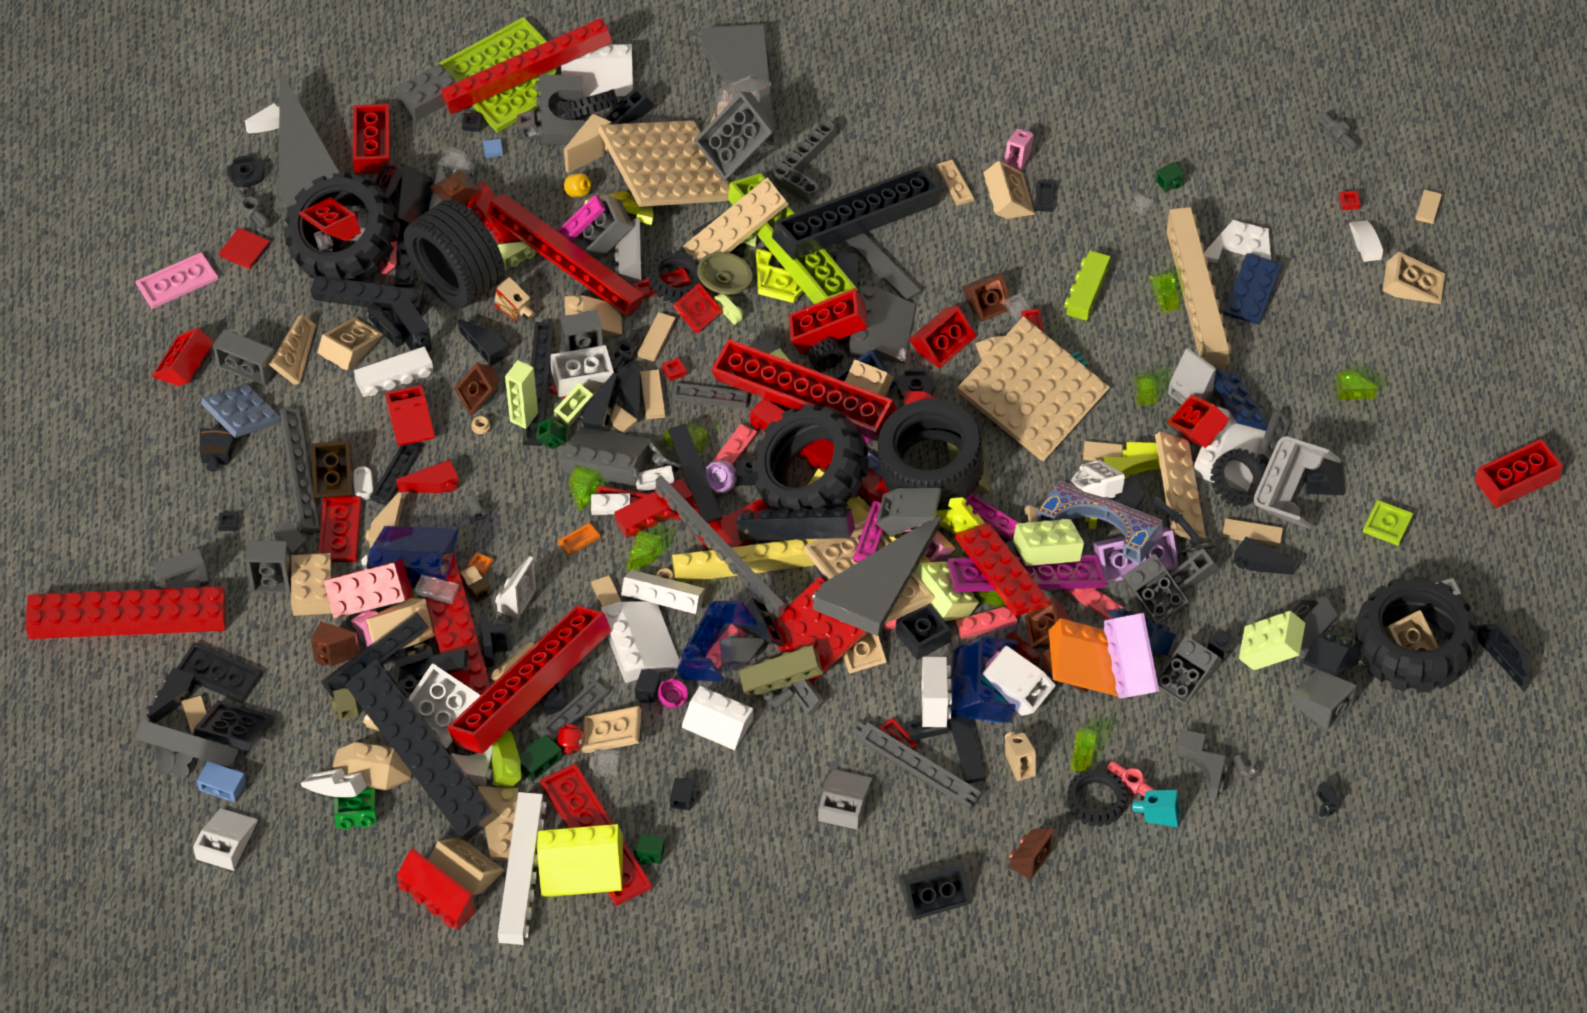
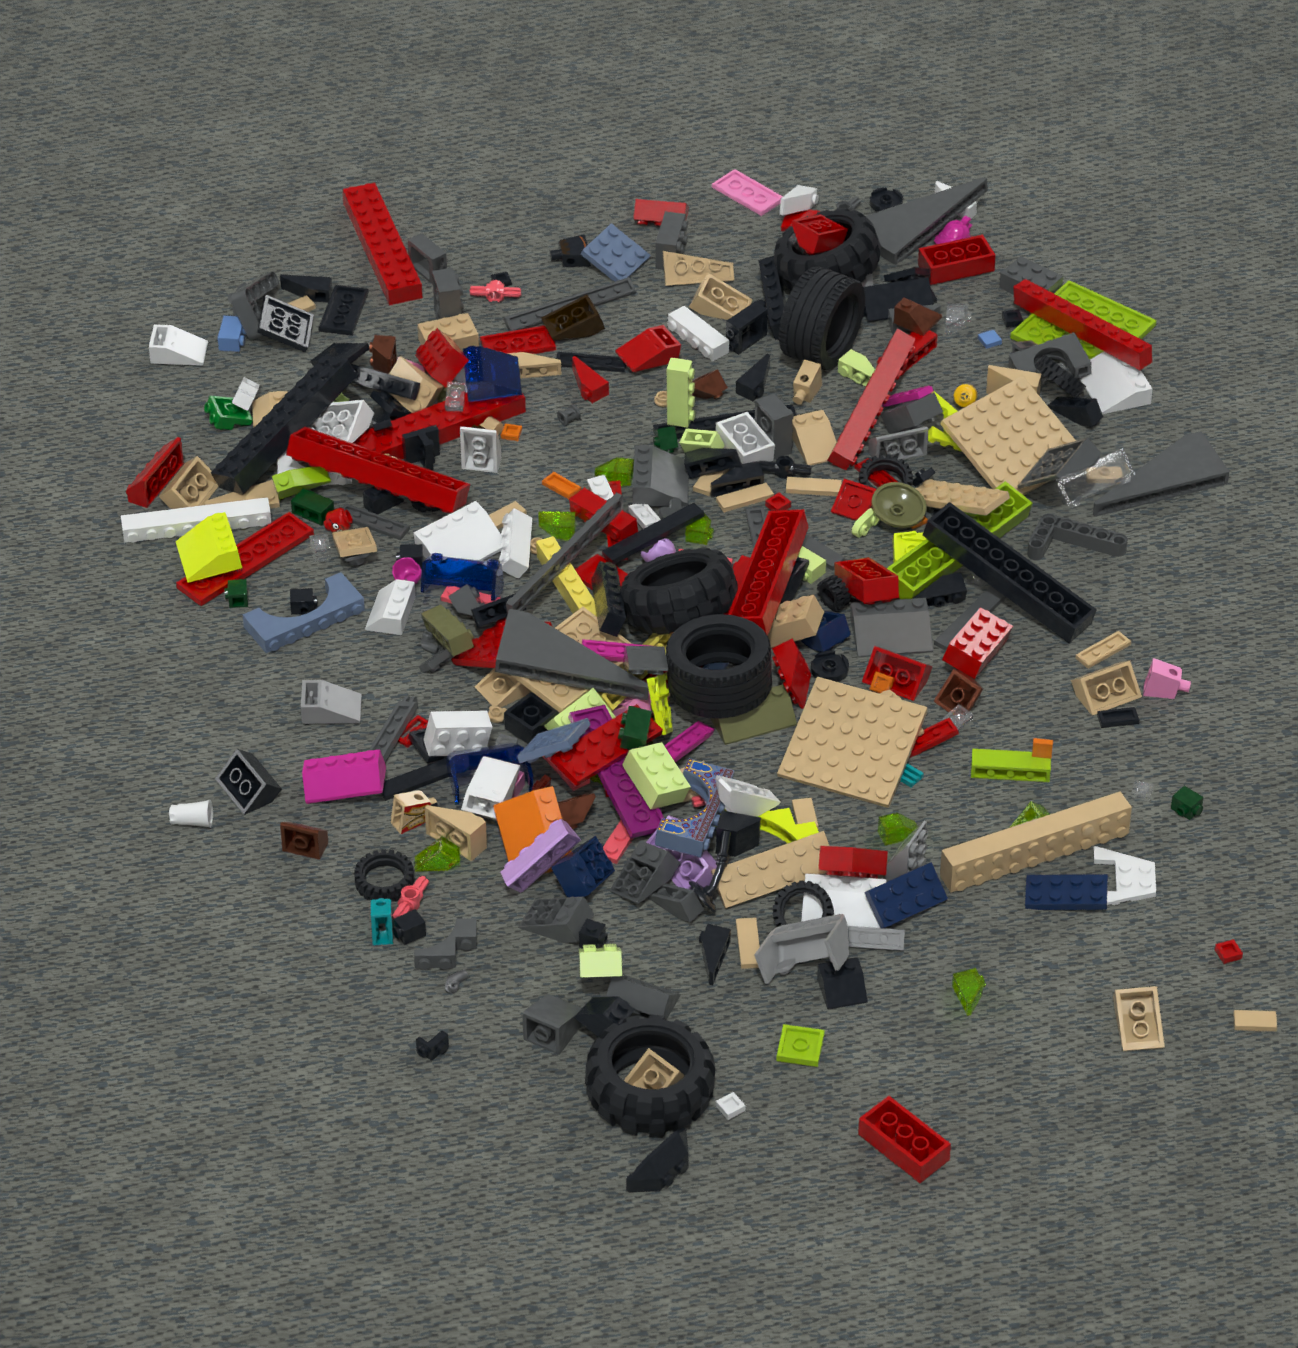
camera: 75 degrees right, 10 degrees down
dark grey slope [273,518,307,561] -> none
white tile [353,466,374,500] -> none
white slope [1349,220,1383,262] -> none
none -> white plant [169,800,213,828]
none -> sand blue arch [243,572,365,653]
none -> dark pink slope [302,749,386,804]
none -> black tile [311,343,369,366]
none -> black brick [393,909,426,945]
none -> tan slope [425,805,487,861]
none -> coral axle [470,280,521,302]
none -> tan plate [488,706,507,723]
none -> sand blue plate [517,718,591,763]
none -> dark green brick [618,706,652,750]
none -> white slope [780,185,819,215]
none -> orange tile [870,672,895,693]
none -> black plate [913,467,935,487]
none -> dark pink helmet [934,216,972,244]
none -> brick [942,607,1013,679]
none -> orange tile [1032,738,1053,759]

